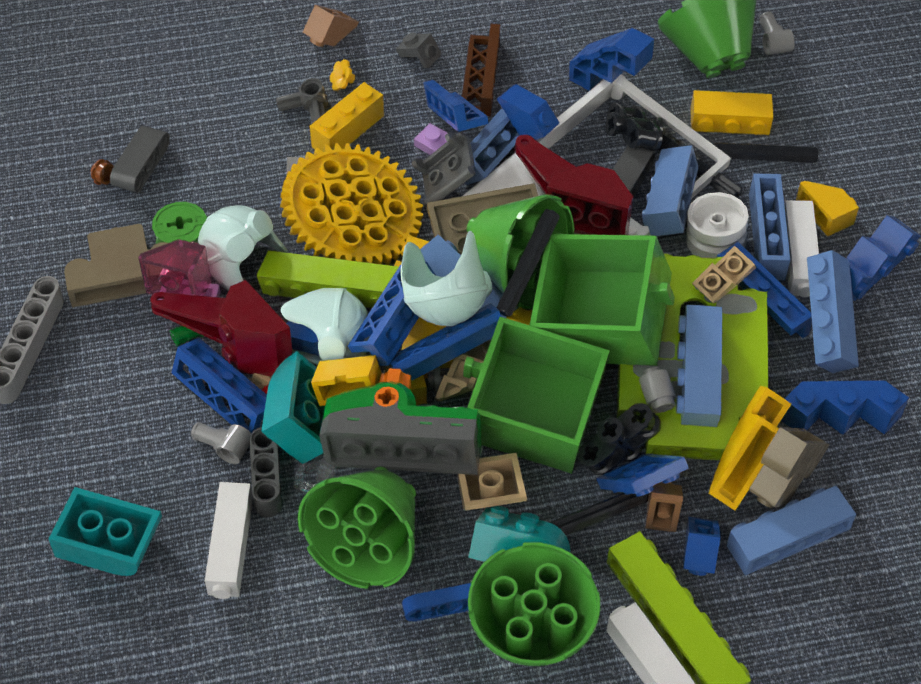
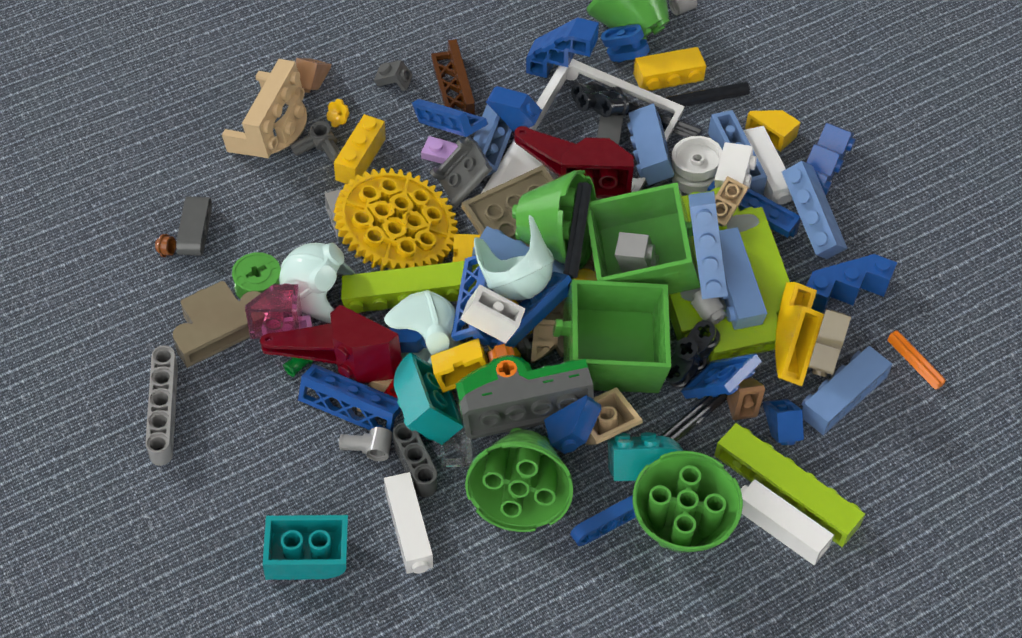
camera: 20 degrees left, 0 degrees up
none -> tan piece [222,59,307,159]
none -> white brick [460,285,525,343]
none -> blue slope [544,395,602,454]
none -> blue brick [601,24,650,63]
none -> light grey brick [615,232,659,273]
none -> medium blue brick [689,191,727,299]
none -> white brick [714,142,757,189]
none -> orange axle [887,330,946,390]

